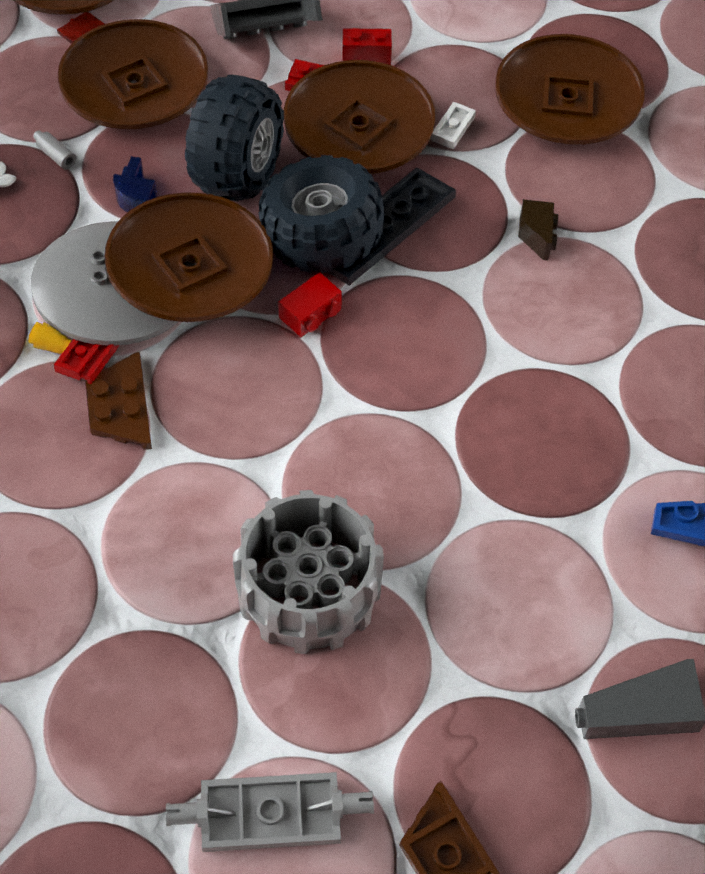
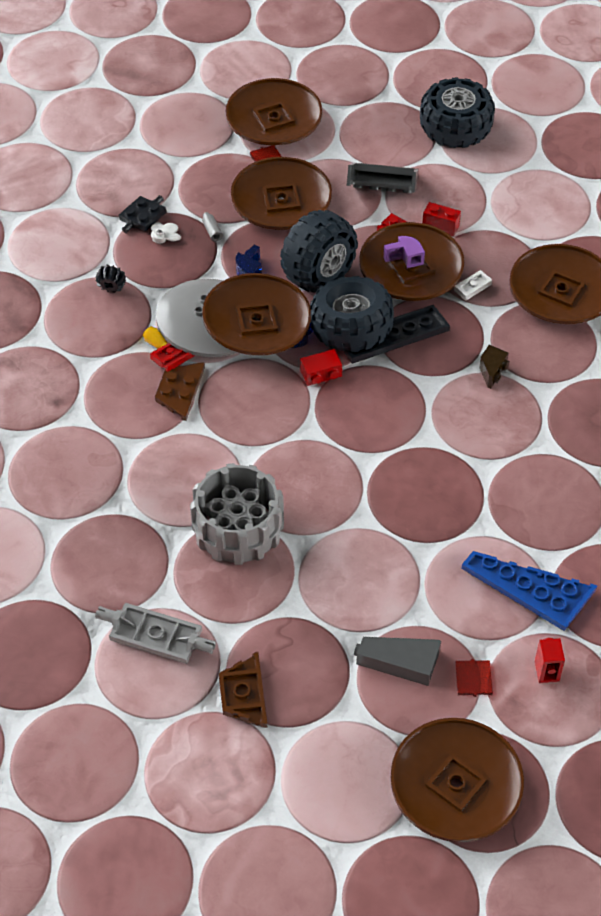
camera: 25 degrees right, 5 degrees down
none -> medium lavender brick [384,236,425,268]

